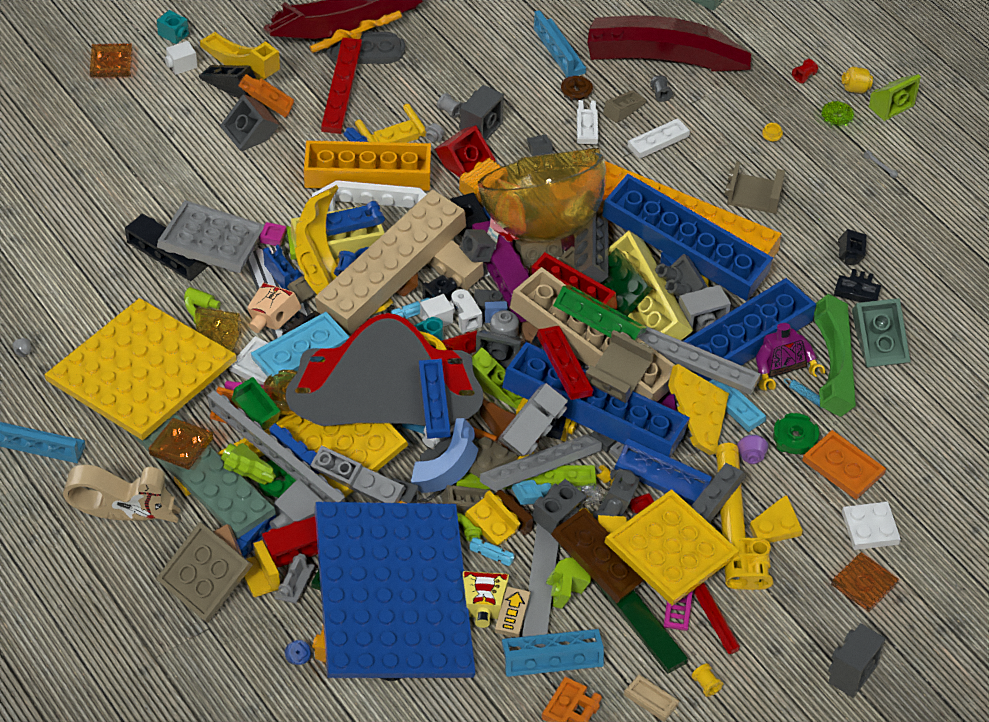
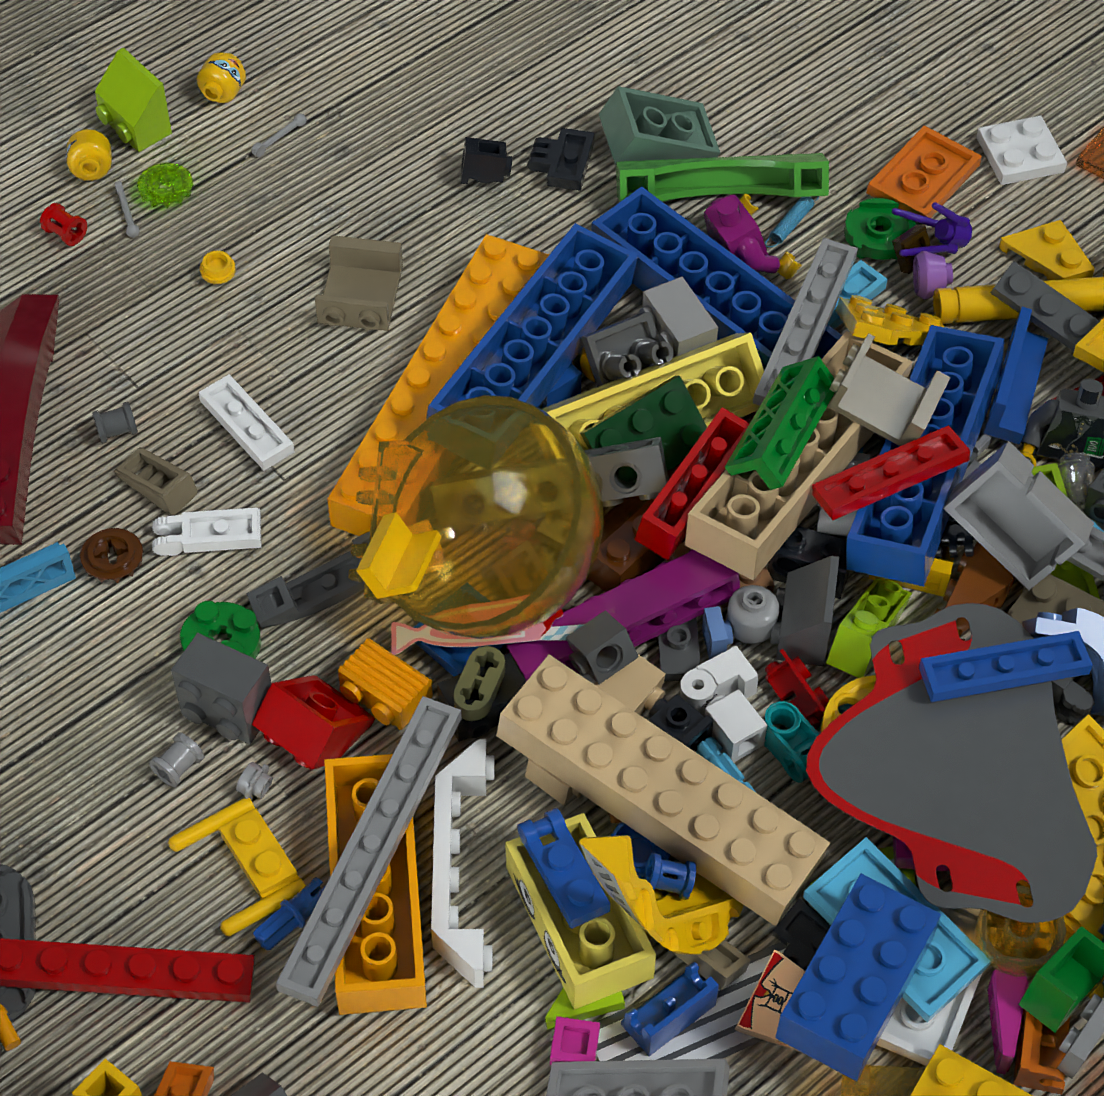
camera: 95 degrees left, 5 degrees up
none -> light grey hinge [114,181,140,238]
none -> green plate [180,601,261,659]
none -> yellow head [196,53,246,103]
none -> light grey plate [276,696,462,1007]
none -> yellow panel [356,512,442,599]
none -> olive beam [453,646,505,721]
none -> blue brick [775,873,941,1081]
none -> dark purple plant [891,202,972,256]
none -> dark brown tile [892,224,931,274]

